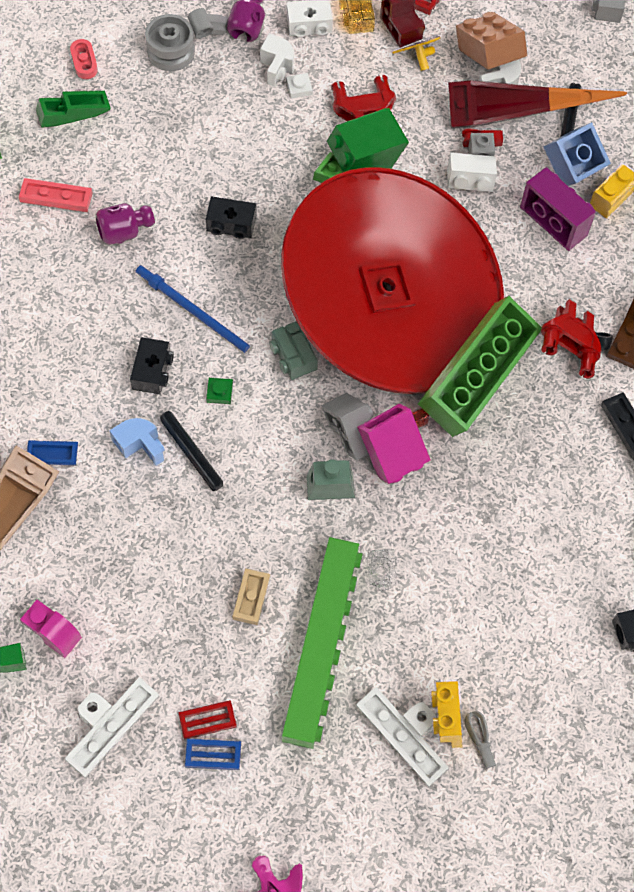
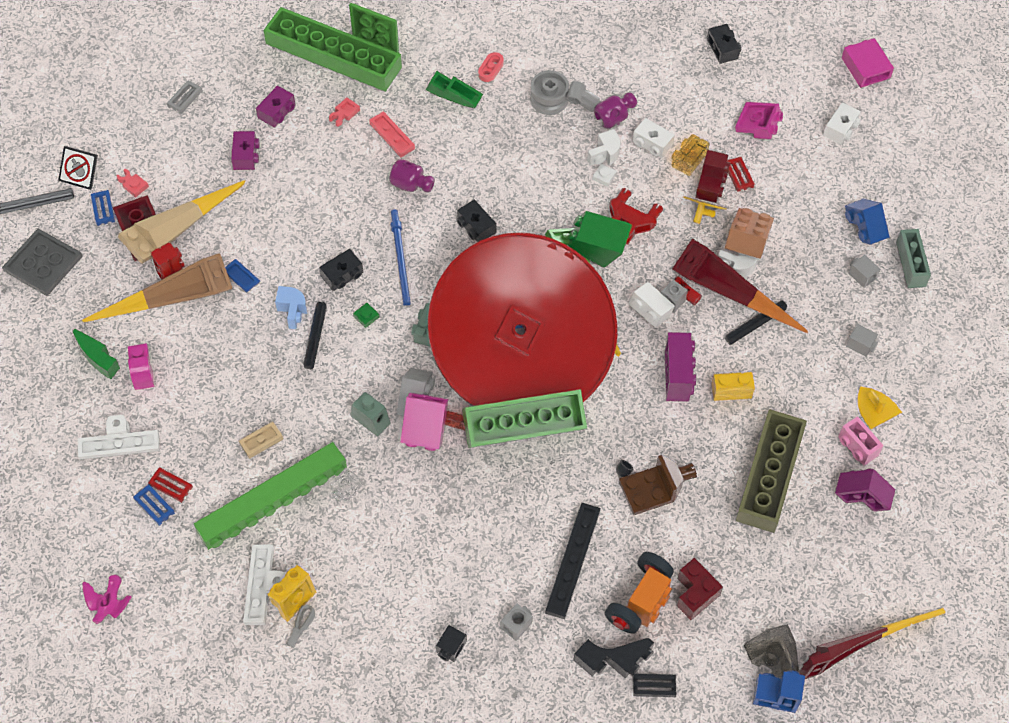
camera: 45 degrees right, 5 degrees down
red connector [541,299,601,379] -> none
medium blue brick [543,122,611,186] -> none

